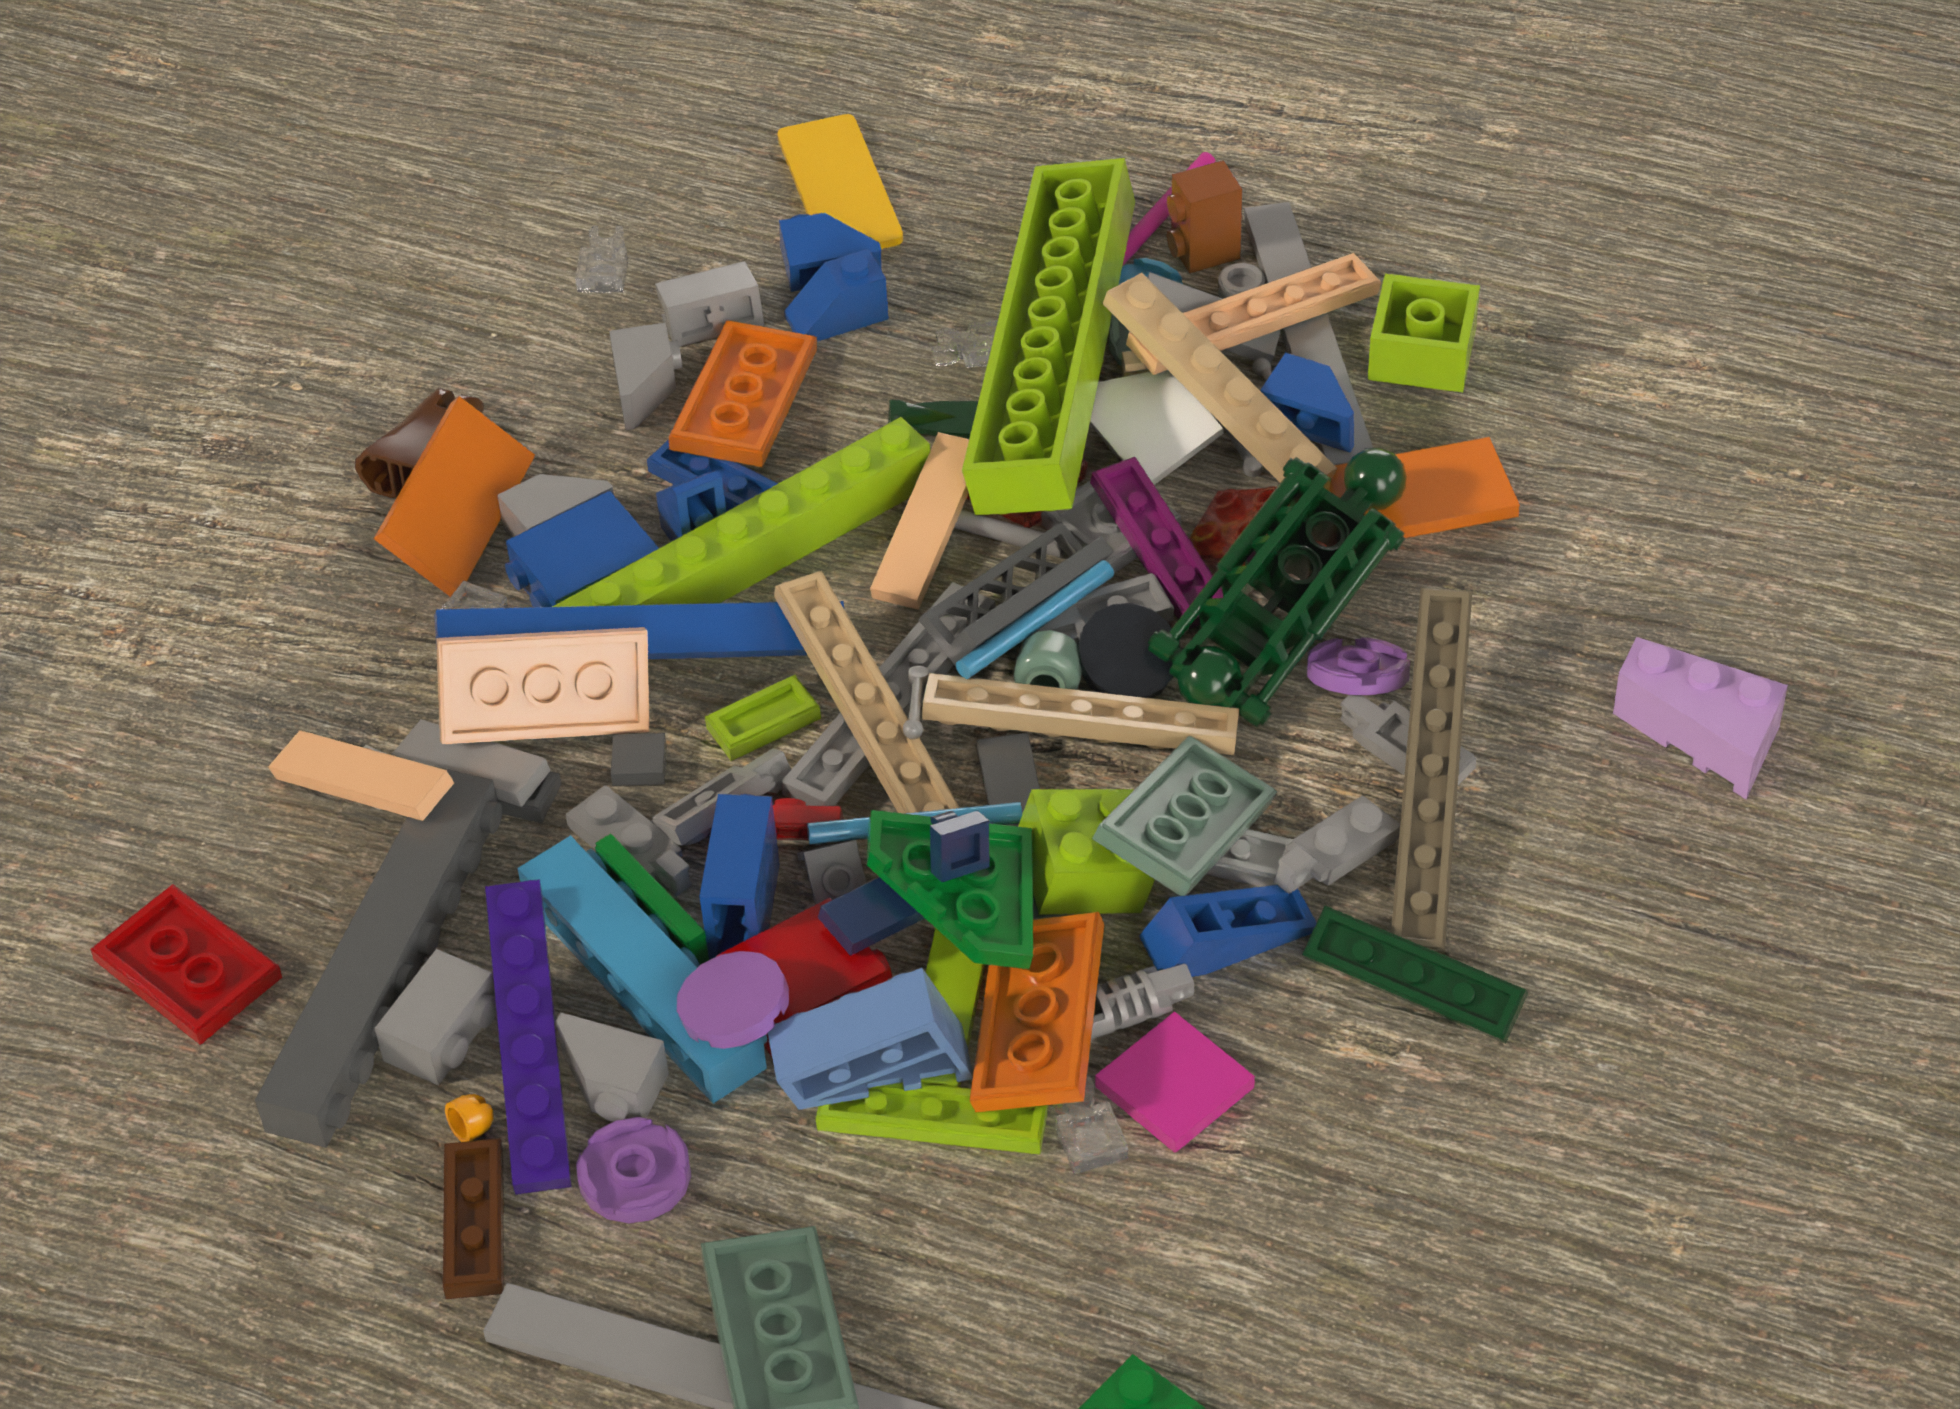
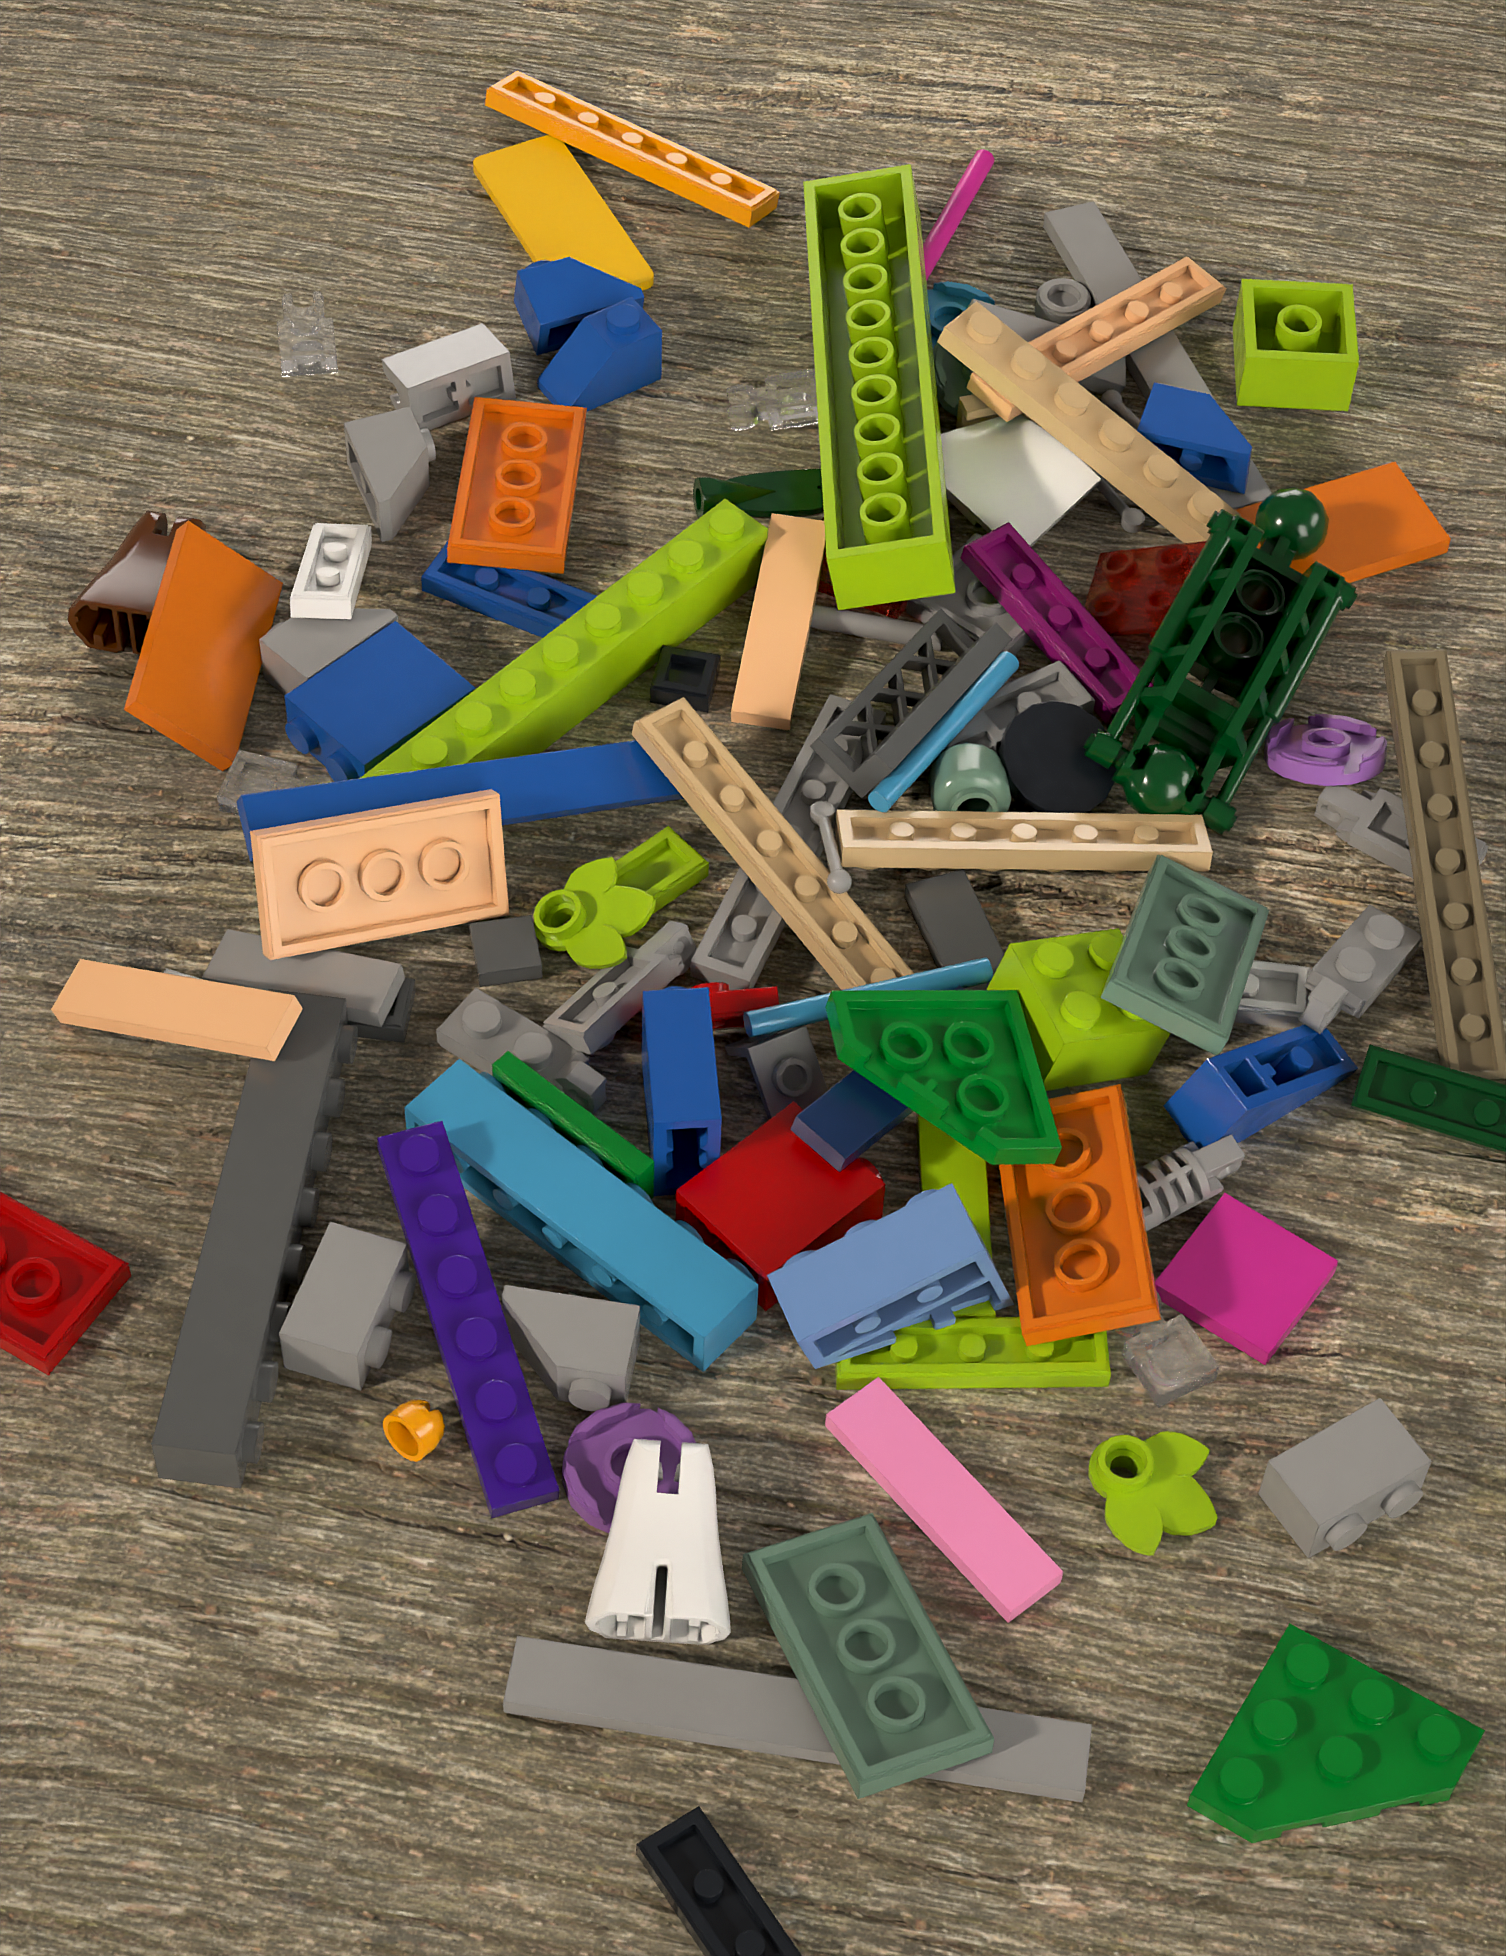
camera: 15 degrees left, 5 degrees up
reddish brown tile [443,1138,504,1299] -> none
blue slope [656,470,726,542] -> none
medium lavender tile [677,951,789,1049] -> none
dark blue tile [930,810,989,882] -> none
dark orange brick [1166,160,1242,274] -> none
none -> white tile [290,523,372,619]
none -> light orange tile [485,71,780,228]
none -> lime plate [533,857,656,969]
none -> white piece [585,1439,731,1645]
none -> black tile [650,645,721,713]
none -> bright pink tile [825,1377,1063,1623]
none -> lime plate [1088,1431,1218,1556]
none -> light grey brick [1258,1398,1432,1558]

